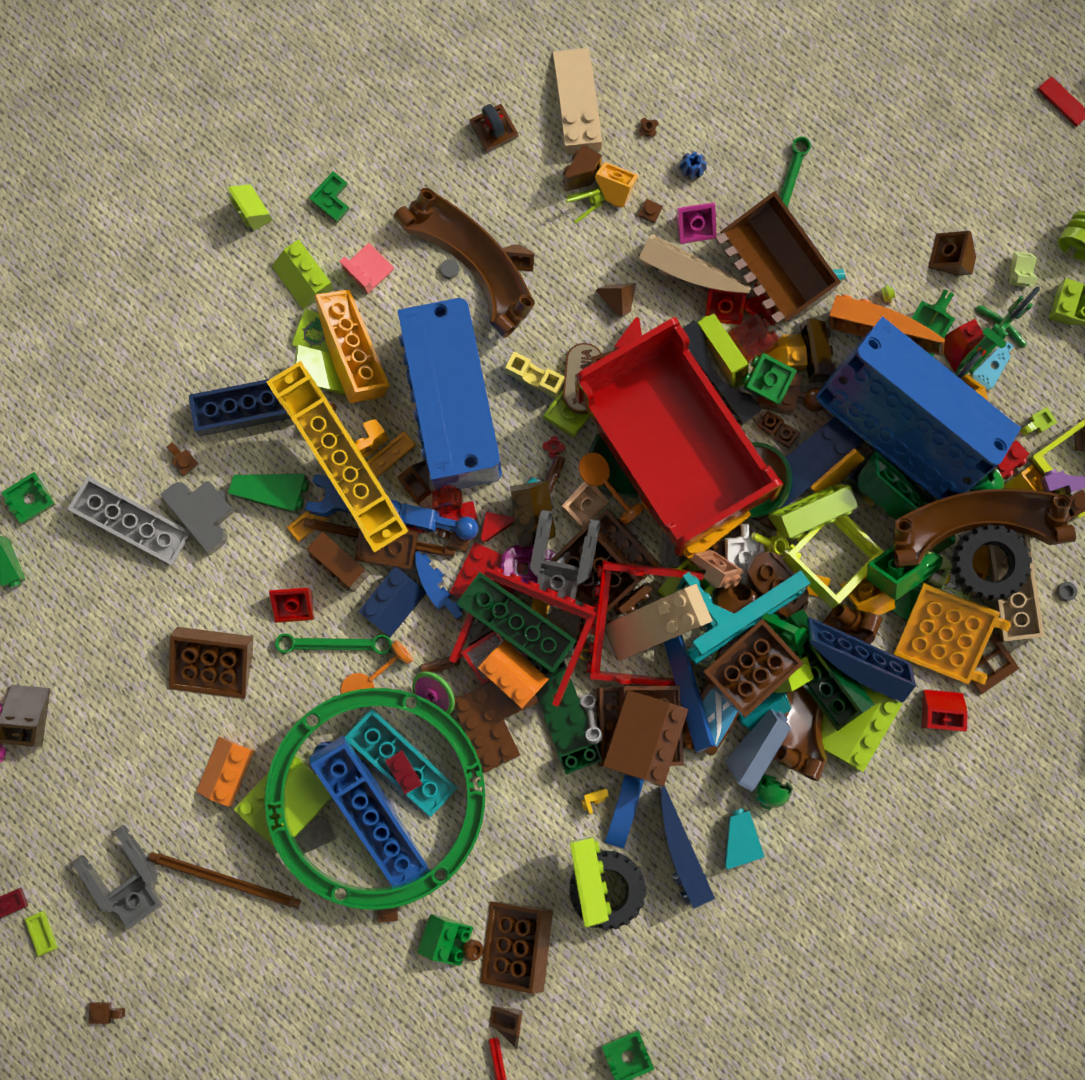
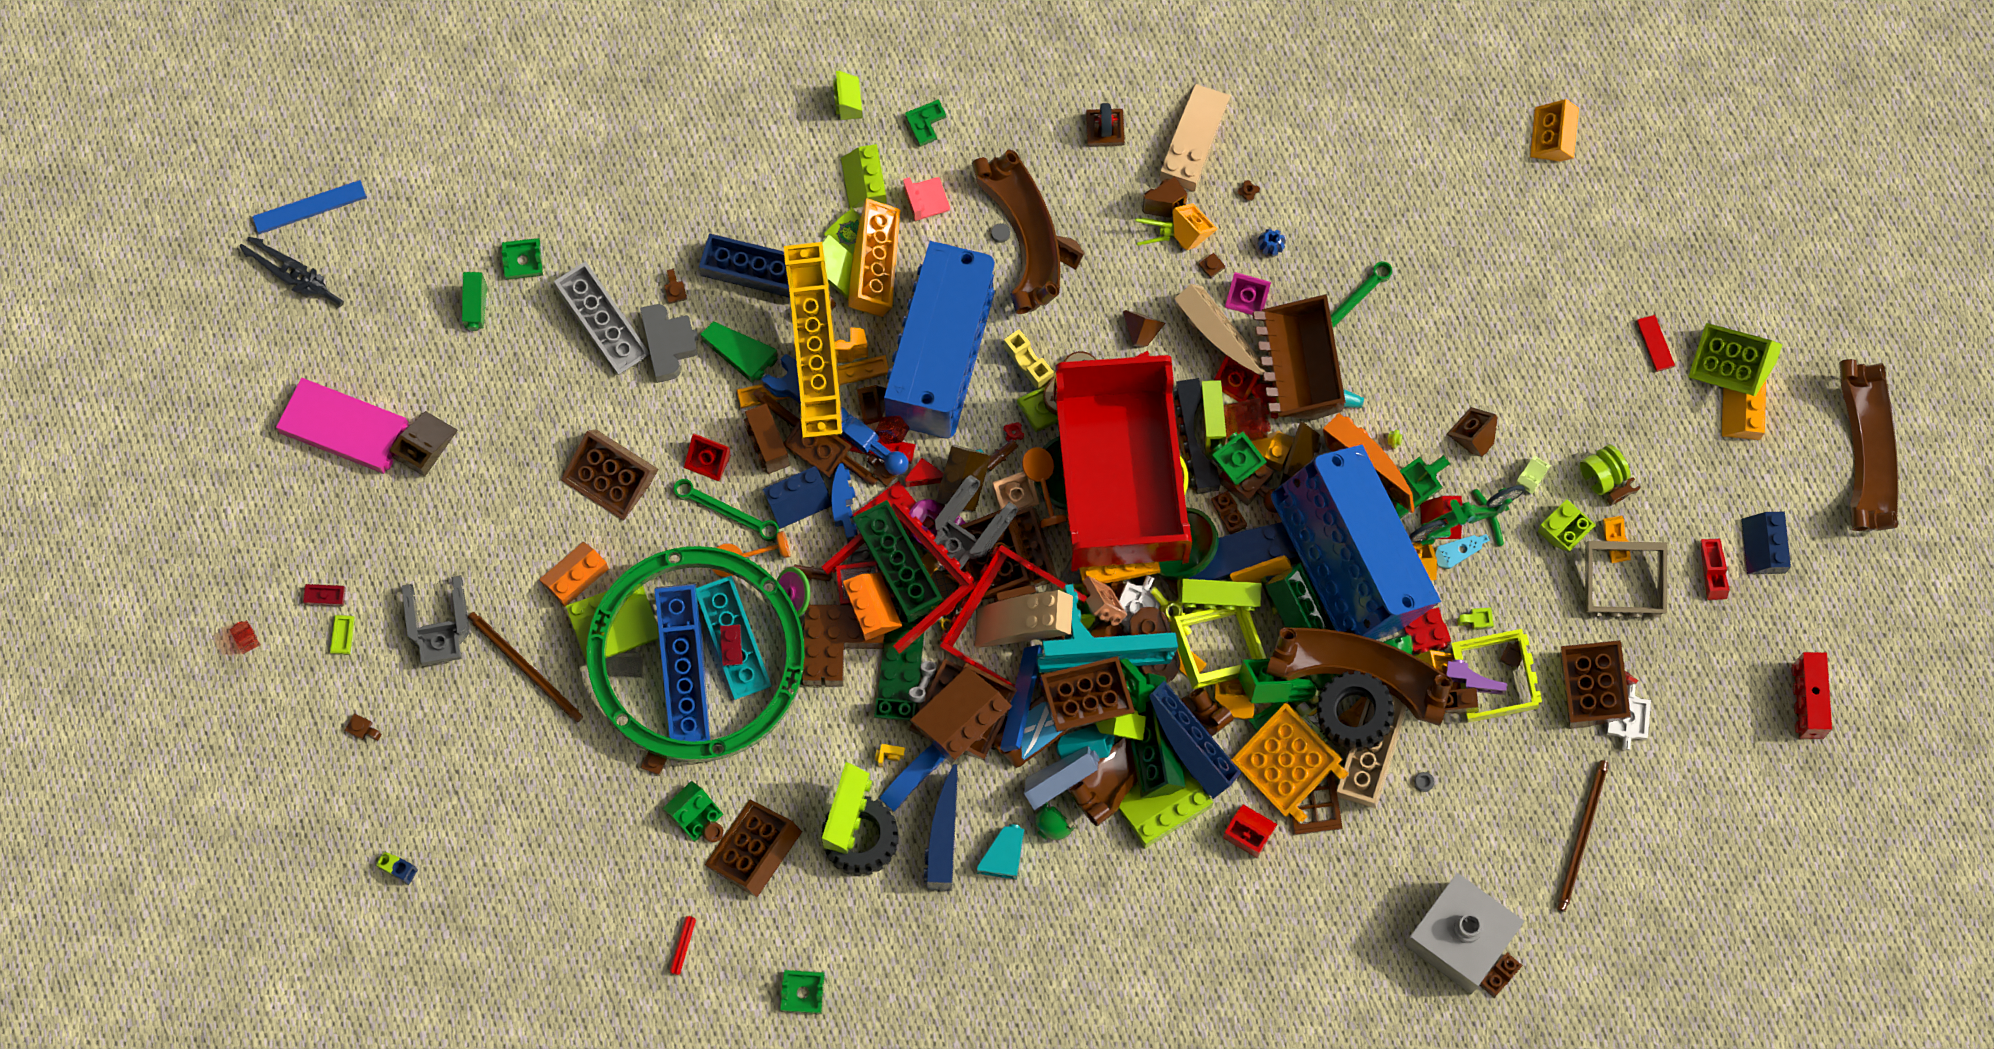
camera: 25 degrees right, 10 degrees down
reddish brown slope [489,1006,523,1049] -> none

